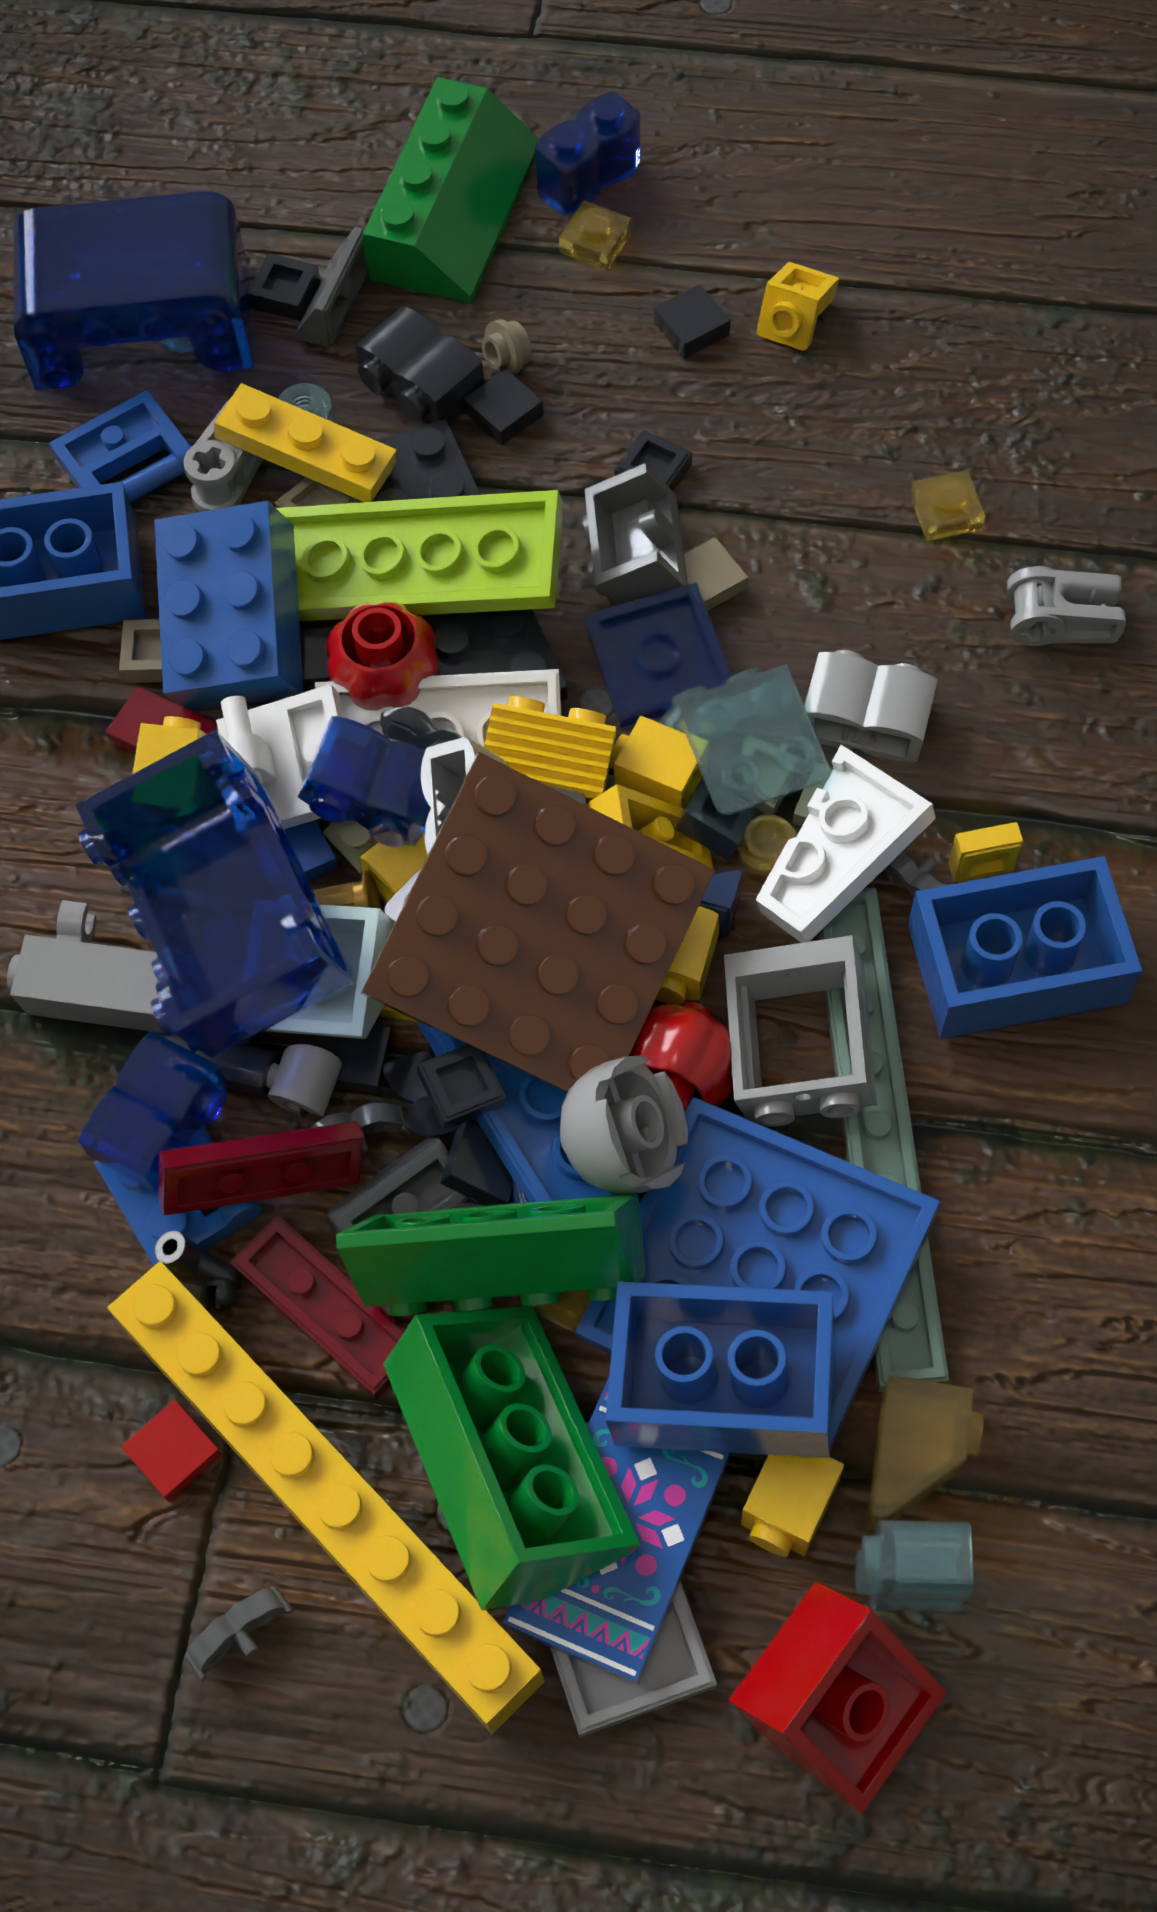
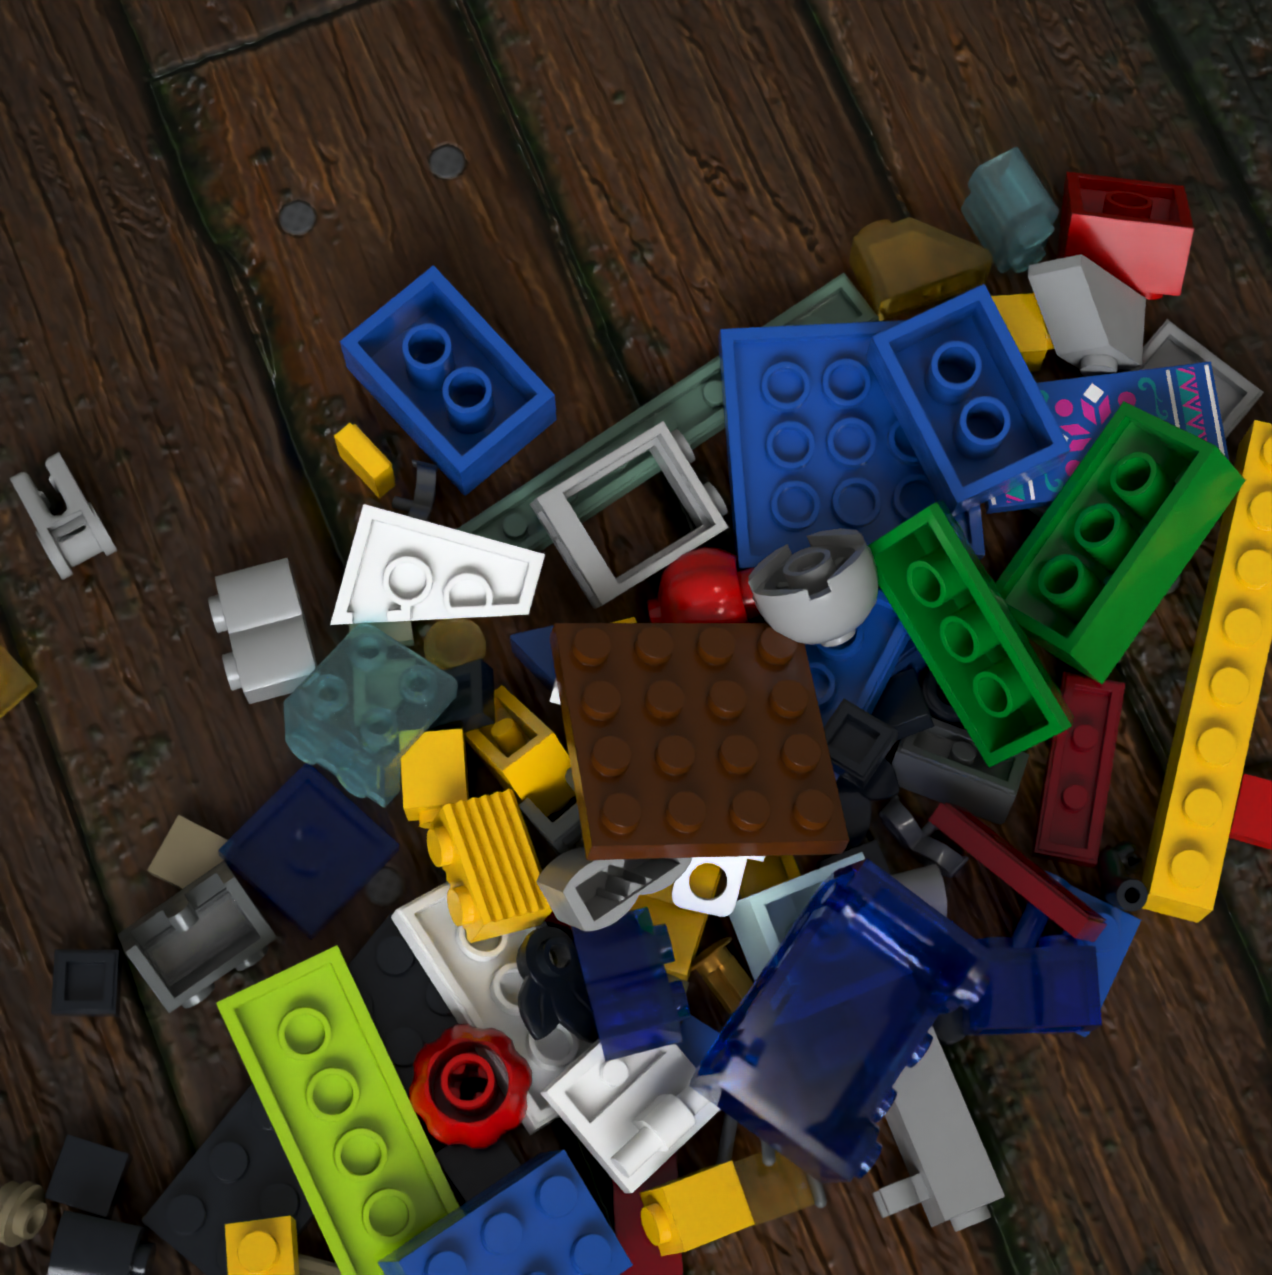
camera: 125 degrees left, 10 degrees up
none -> light grey slope [1028,254,1146,377]

